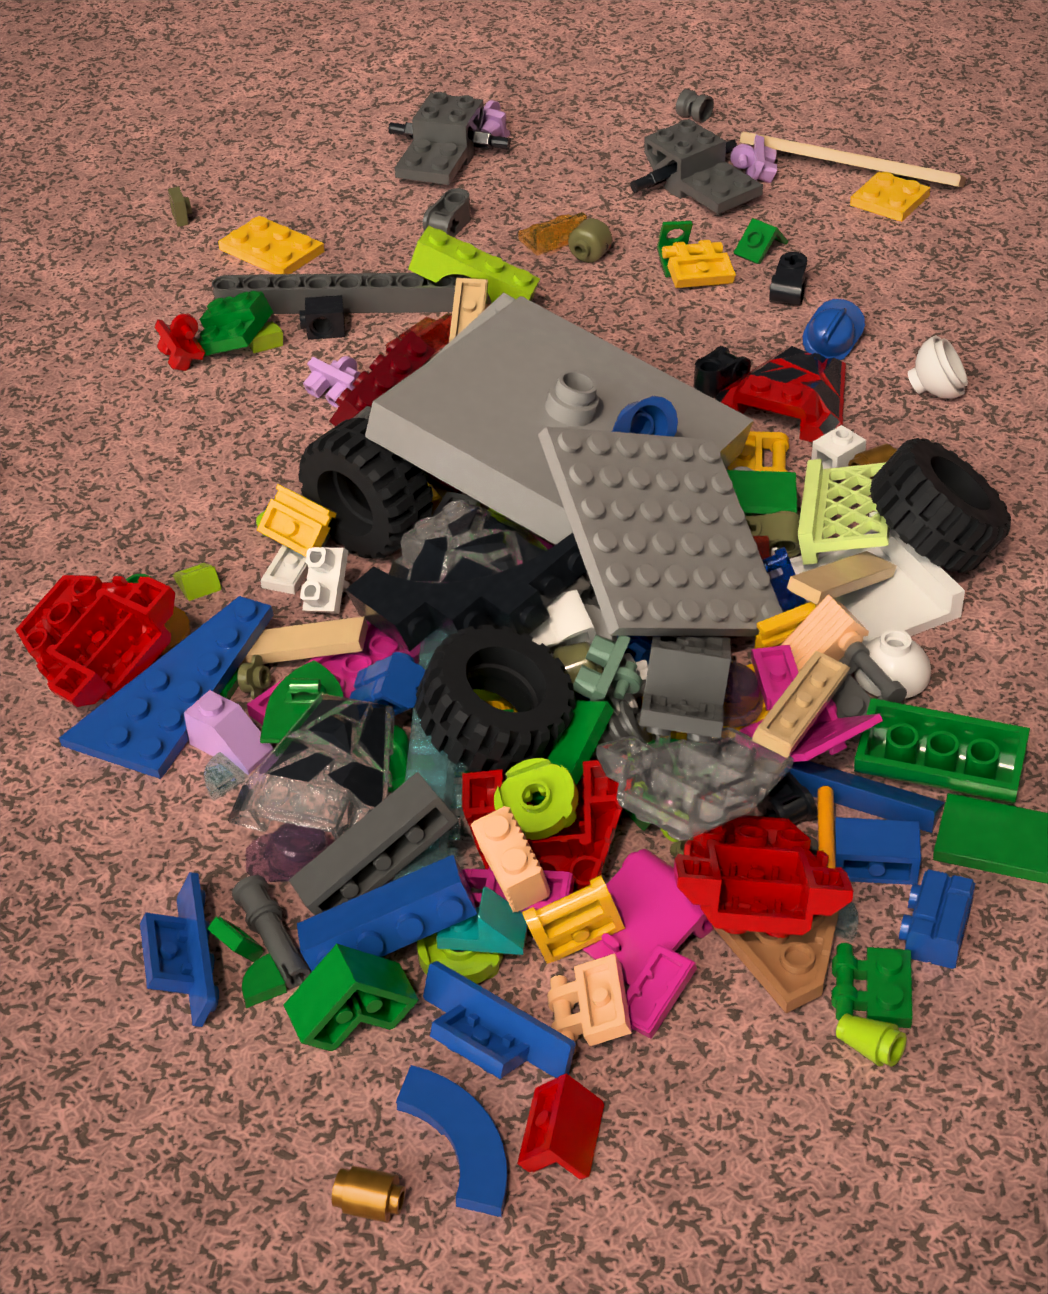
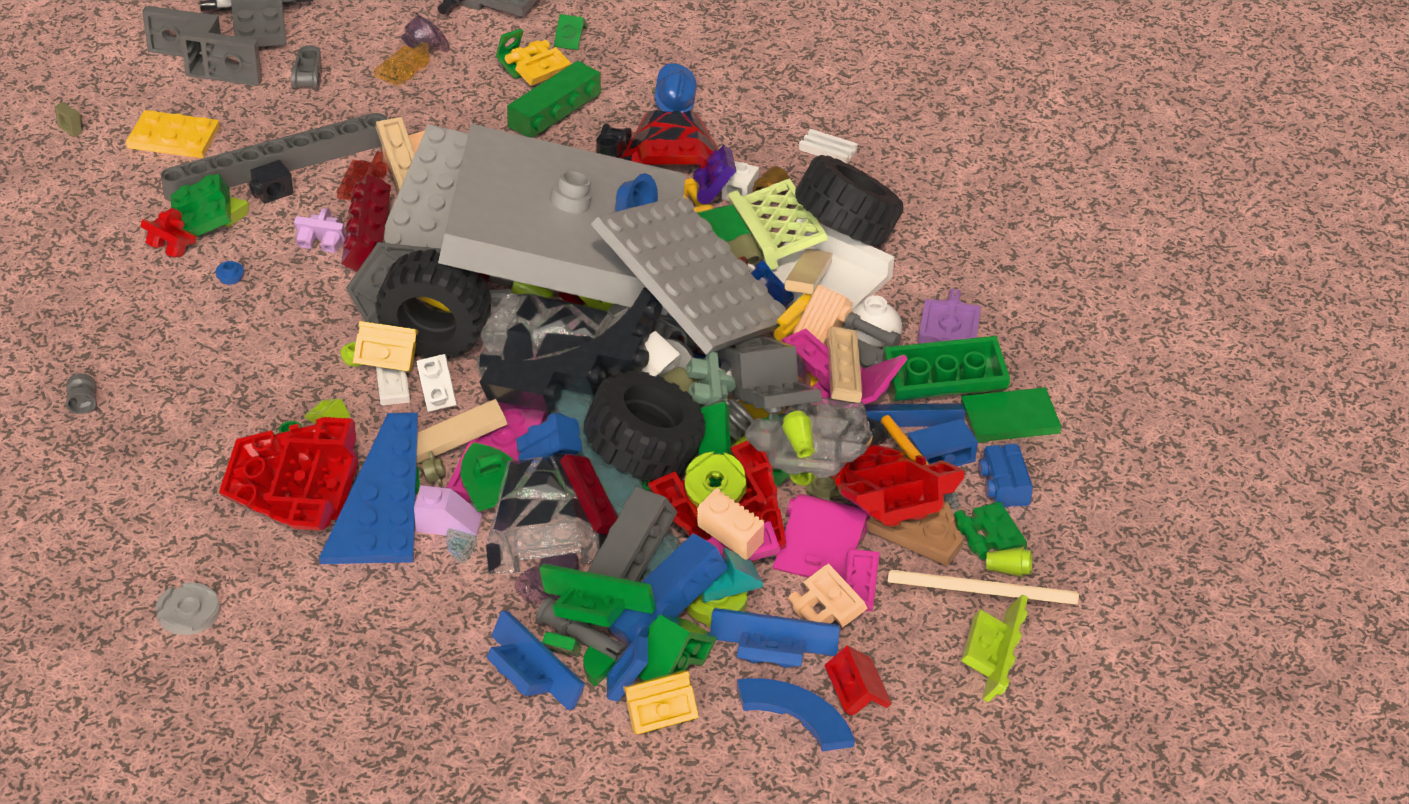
camera: 30 degrees left, 0 degrees up
pearl gold brick [332,1166,406,1223] -> none
lime arch [408,225,540,304] -> none
yellow plate [522,875,625,964] -> none
olive head [568,218,612,263] -> none
black piece [769,252,807,306] -> none
white piece [908,335,968,399] -> none
none -> dark grey bracket [142,6,262,86]
none -> blue plate [215,261,244,285]
none -> piece [401,12,450,53]
none -> green brick [507,60,601,138]
none -> green bracket [539,564,656,627]
none -> dark red tile [560,454,618,535]
none -> blue tile [607,635,648,701]
none -> yellow plate [623,670,699,735]
none -> dark purple plate [693,144,737,204]
none -> lime cone [782,411,815,458]
none -> white tile [799,129,858,164]
none -> tile [888,570,1079,605]
none -> medium lavender plate [918,288,981,344]
none -> lime bracket [961,594,1028,702]

